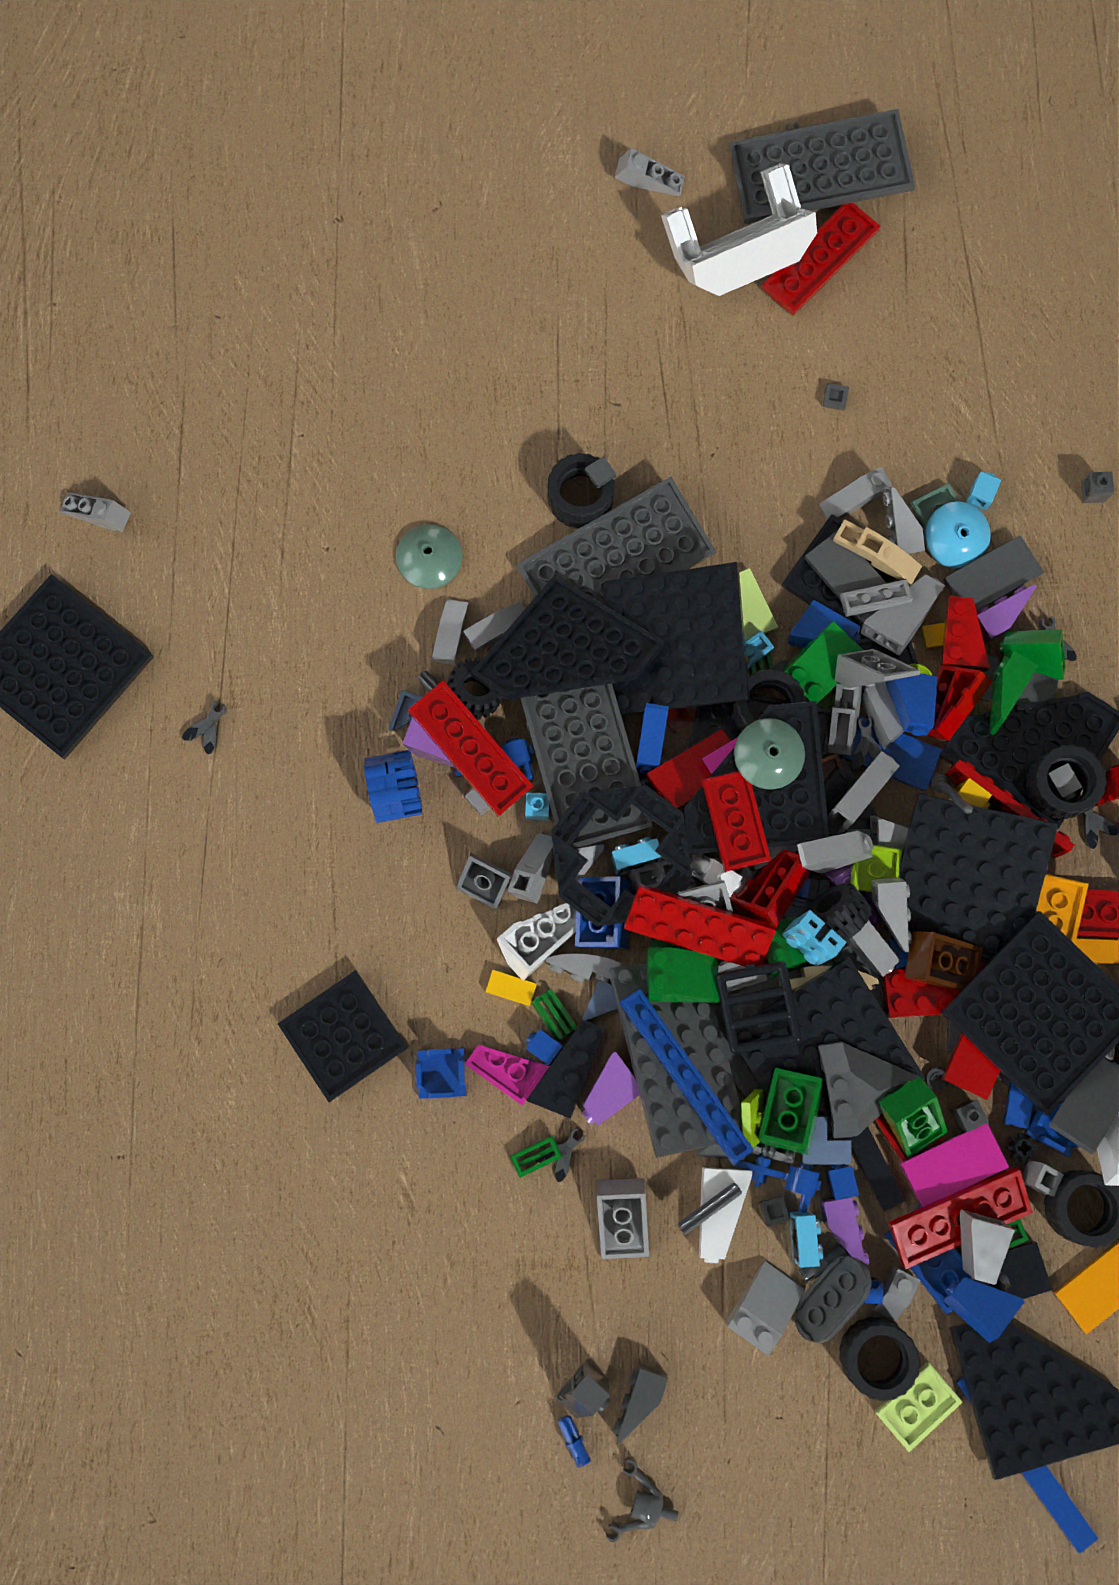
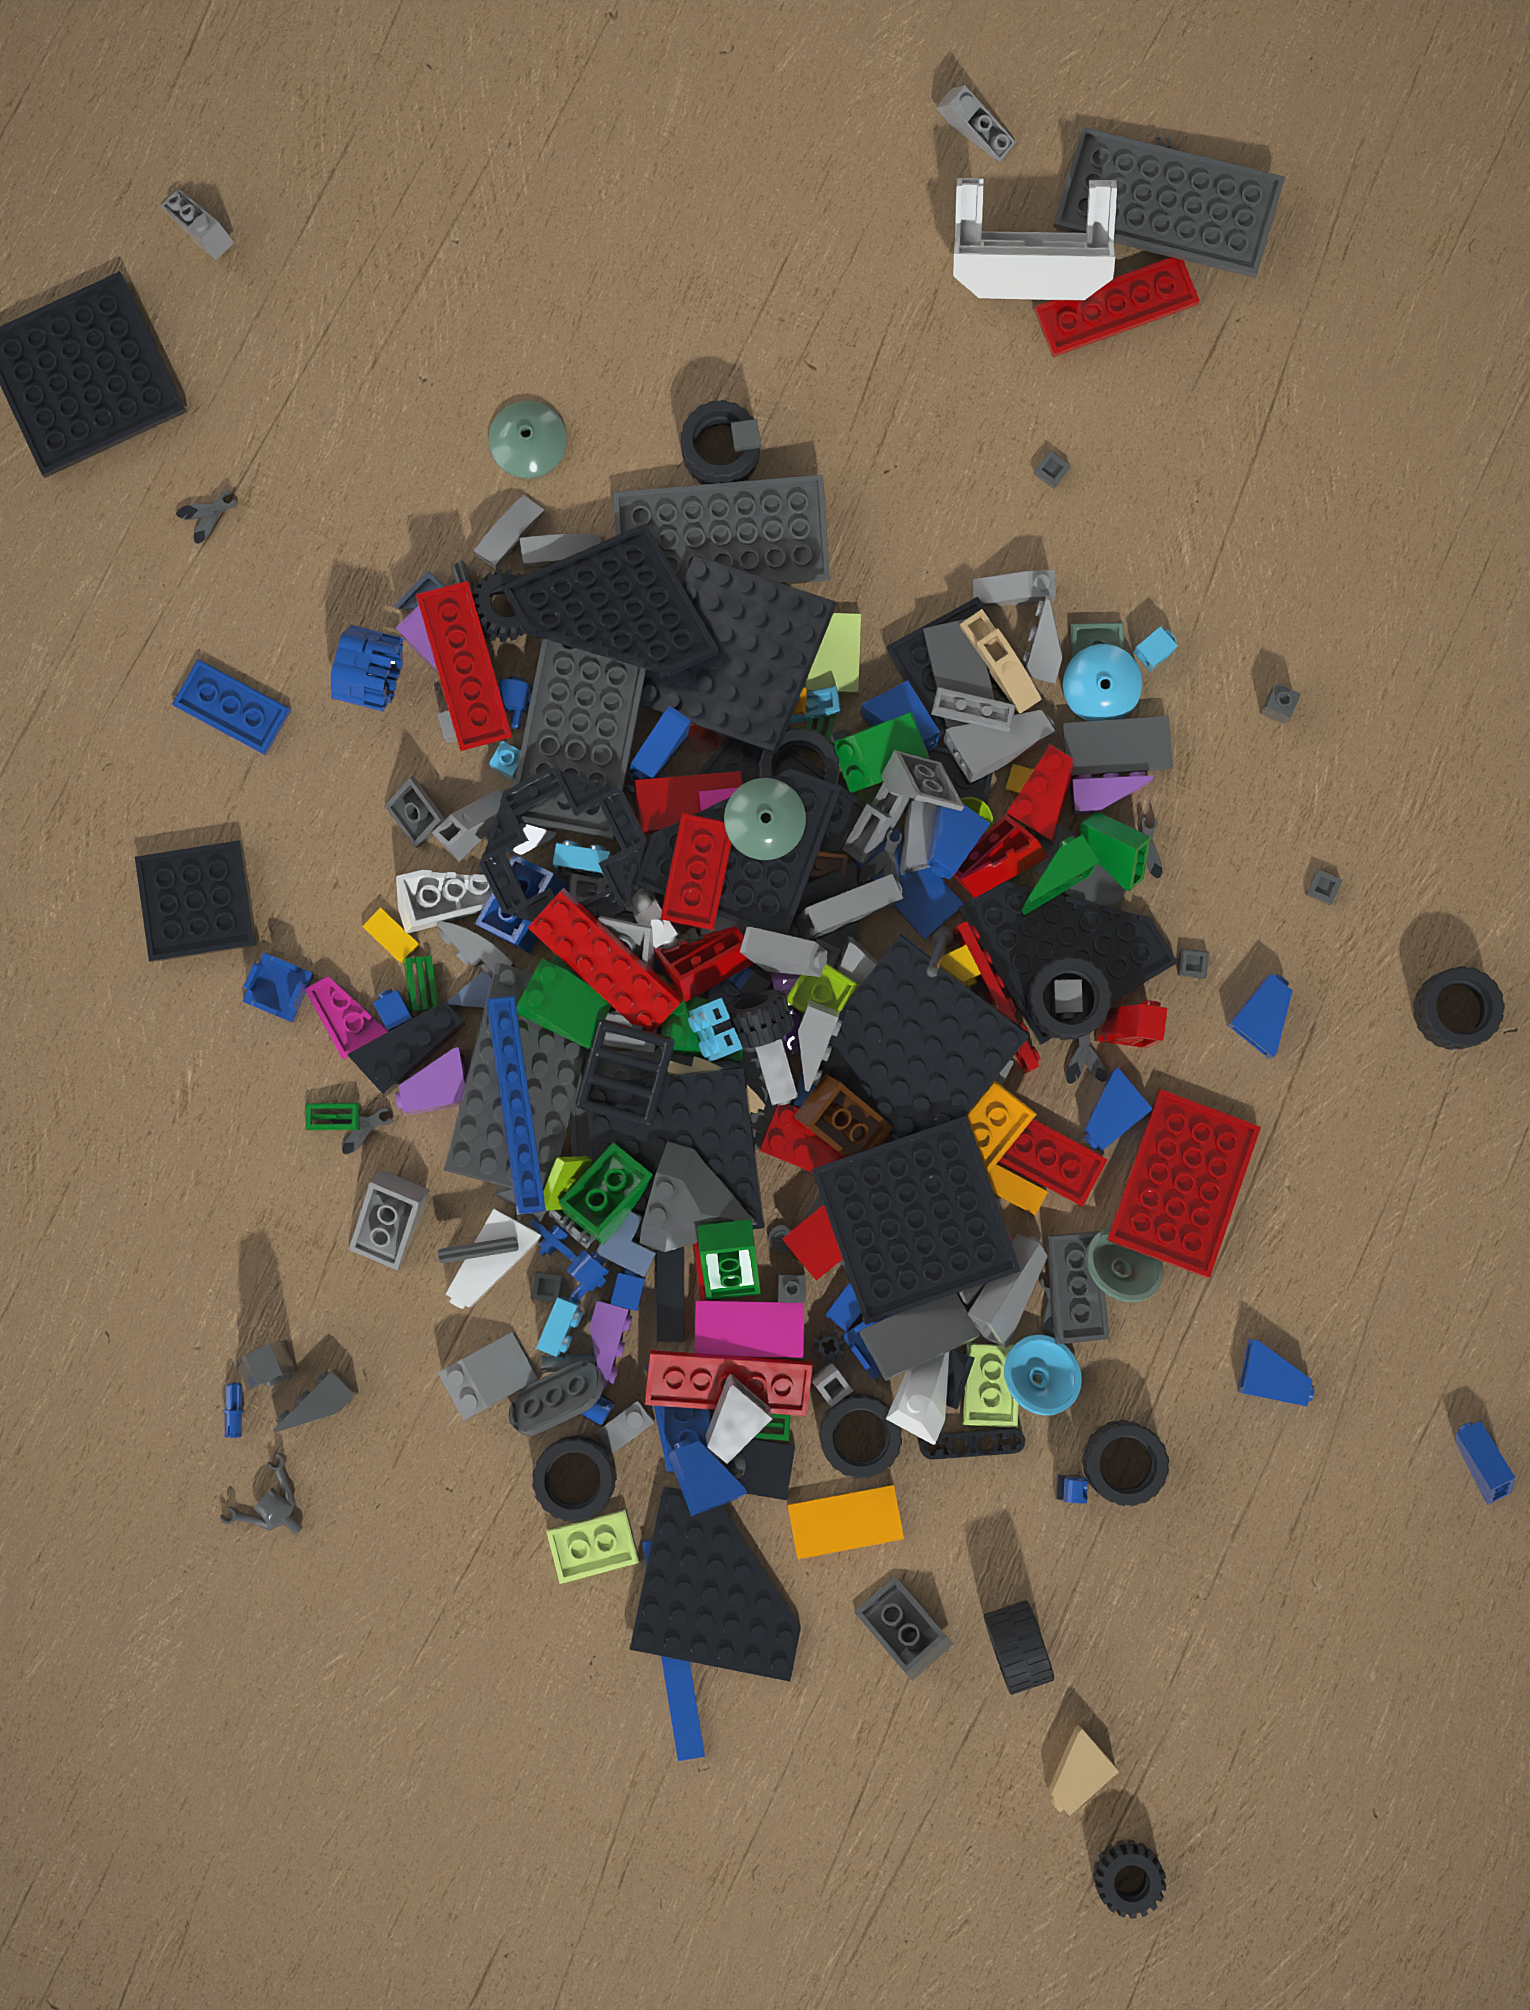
camera: 25 degrees right, 5 degrees up
none -> blue tile [172,659,291,756]

